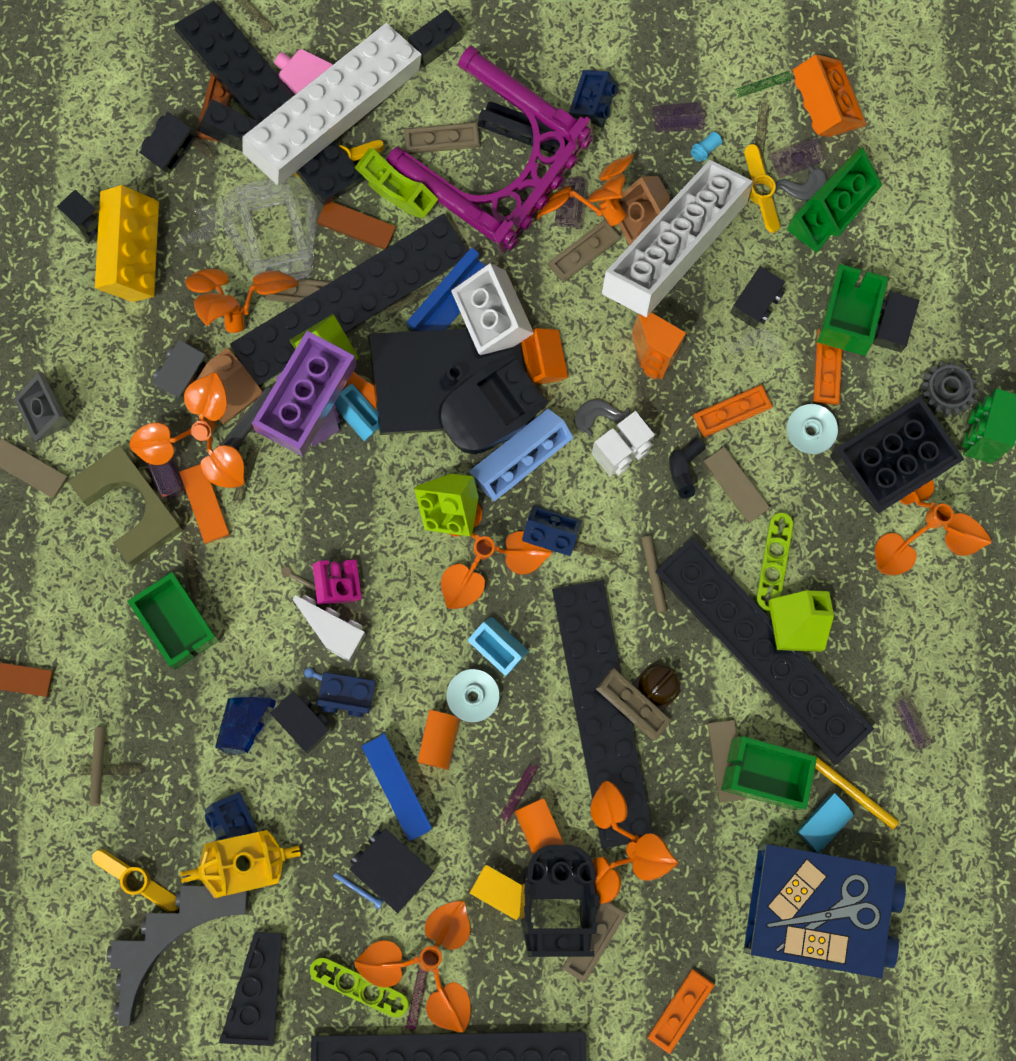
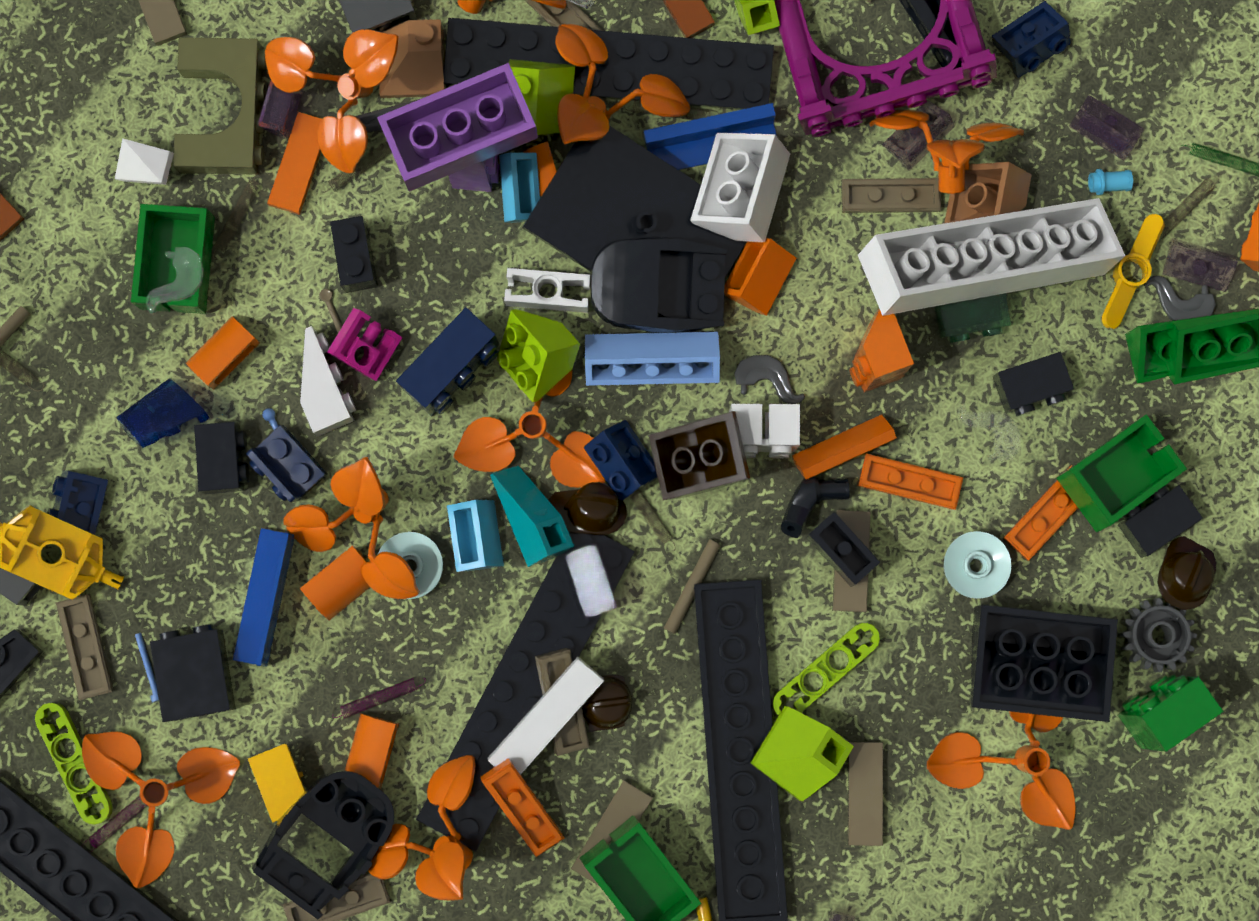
camera: 45 degrees right, 5 degrees up
none -> dark tan tile [56,594,114,700]
none -> white slope [115,138,174,185]
none -> clear piece [146,247,204,314]
none -> orange brick [186,316,260,390]
none -> orange plant [283,457,420,599]
none -> black brick [330,216,378,293]
none -> dark blue brick [396,307,500,417]
none -> orange tile [480,758,564,857]
none -> white tile [488,657,604,774]
none -> teal slope [490,465,574,567]
none -> white piece [504,268,591,313]
none -> dark brown piece [549,482,627,535]
none -> orange plant [555,24,690,144]
none -> slope [565,543,618,619]
none -> dark brown slope [648,411,750,501]
none -> orange tile [792,414,897,480]
none -> black brick [806,512,880,587]
none -> dark tan tile [848,742,883,846]
none -> clear green brick [934,293,1011,343]
none -> dark brown piece [1157,536,1217,610]

